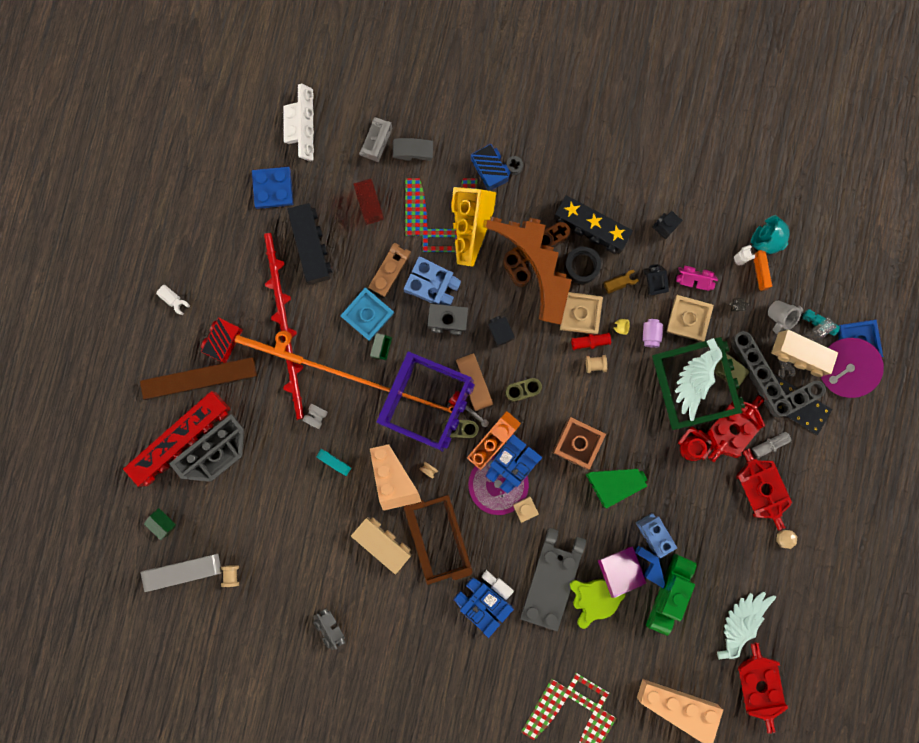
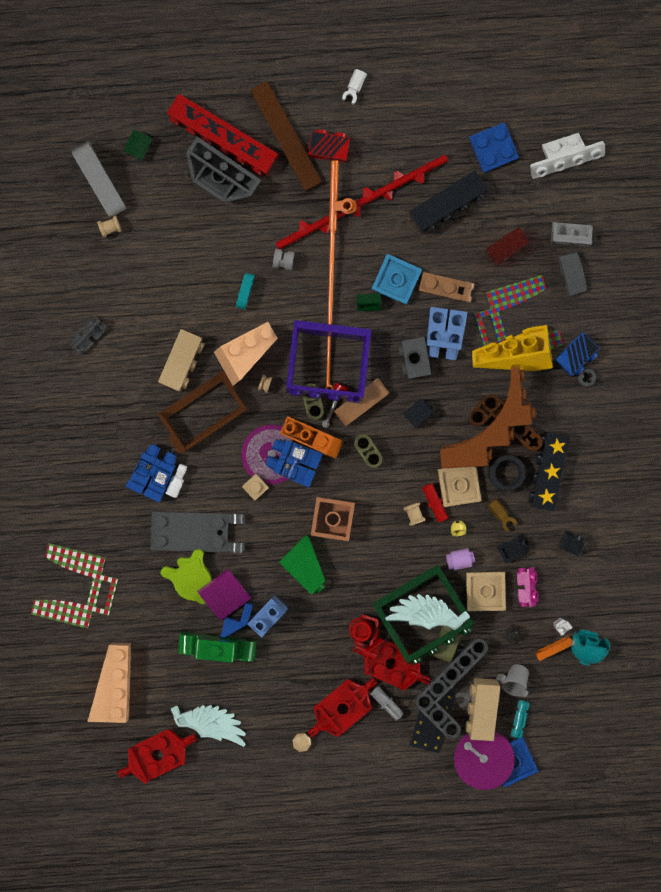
camera: 70 degrees right, 5 degrees up
clear bar [803,318,837,342] -> none

